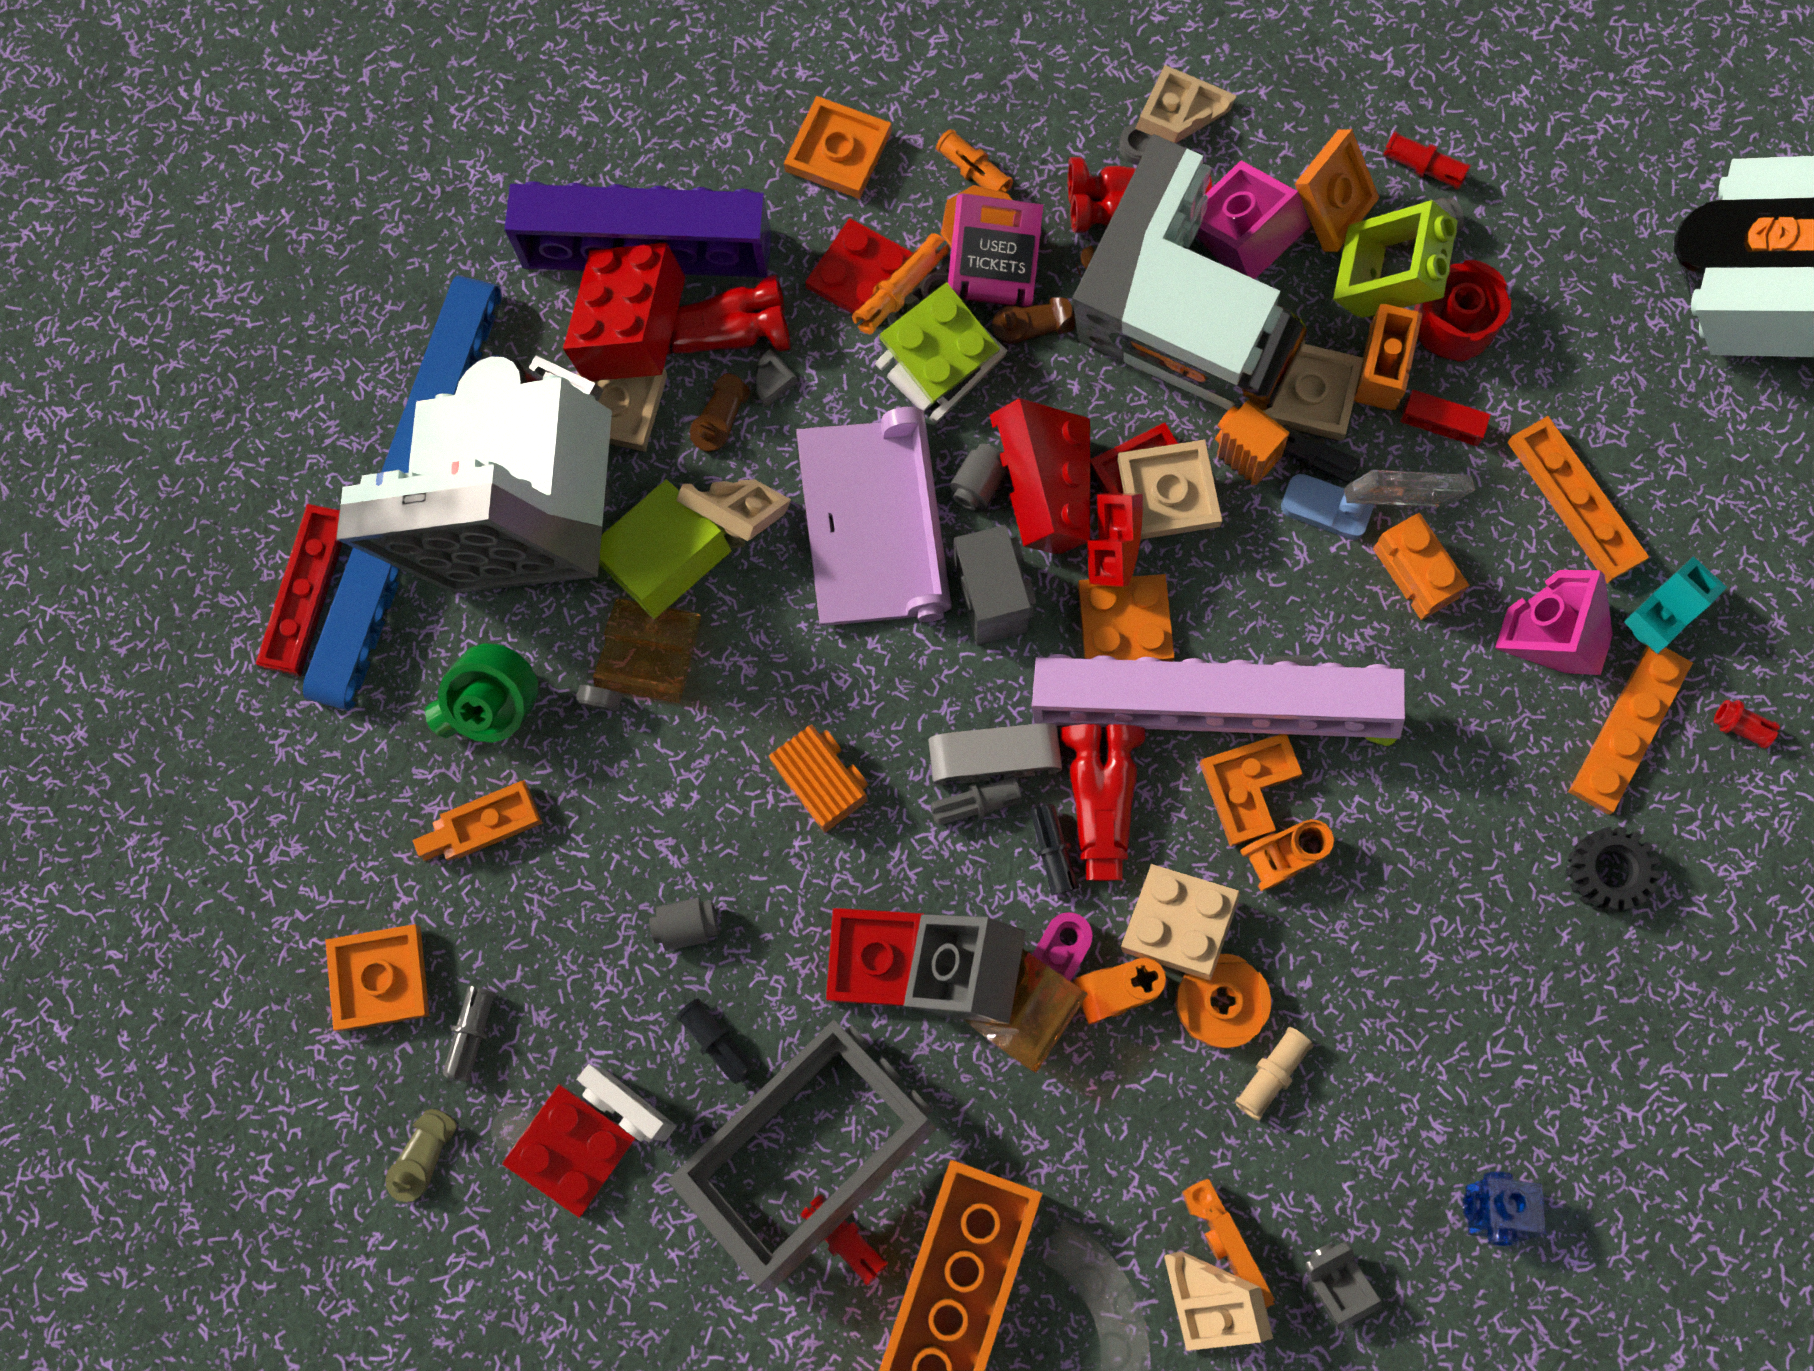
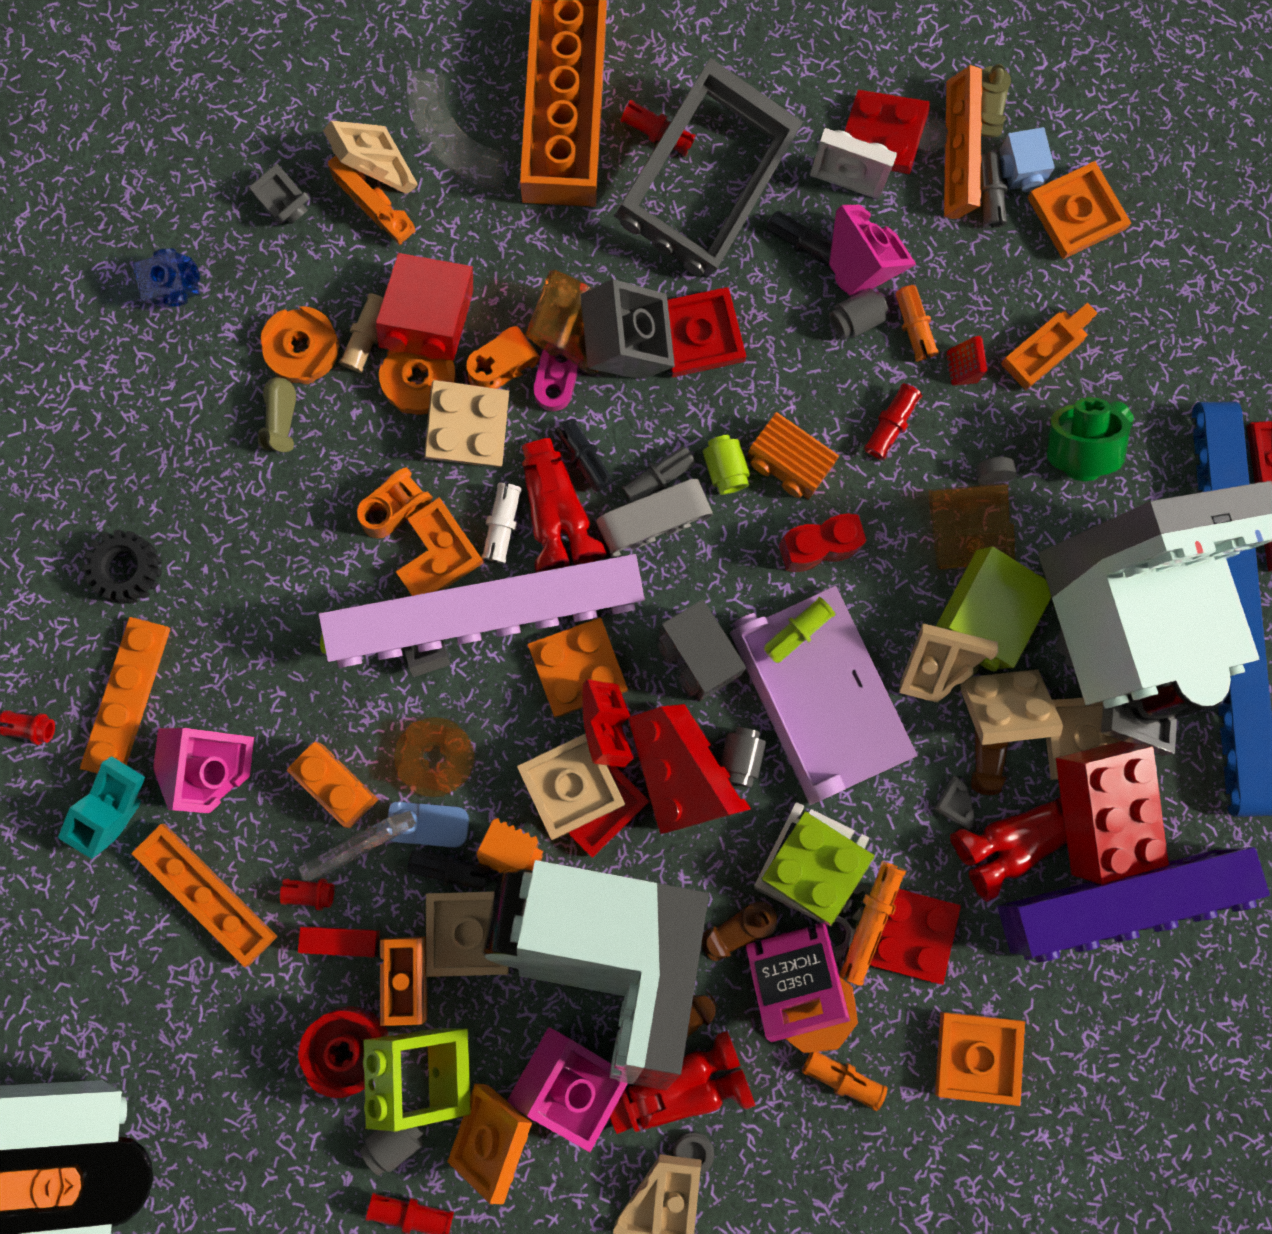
camera: 150 degrees right, 5 degrees up
none -> olive piece [258,377,296,452]
none -> orange plate [261,306,339,384]
none -> red pin [280,878,335,911]
none -> red brick [376,253,473,361]
none -> clear orange plate [394,717,475,797]
none -> white pin [481,483,522,564]
none -> lime brick [703,435,750,495]
none -> lime axle [763,596,836,663]
none -> red brick [779,513,867,572]
none -> dark pink slope [829,204,916,295]
none -> red pin [863,383,923,461]
none -> orange axle [895,285,939,362]
none -> orange plate [944,65,982,219]
none -> red slope [946,336,987,386]
none -> tan plate [961,669,1063,745]
none -> light blue brick [999,127,1055,192]

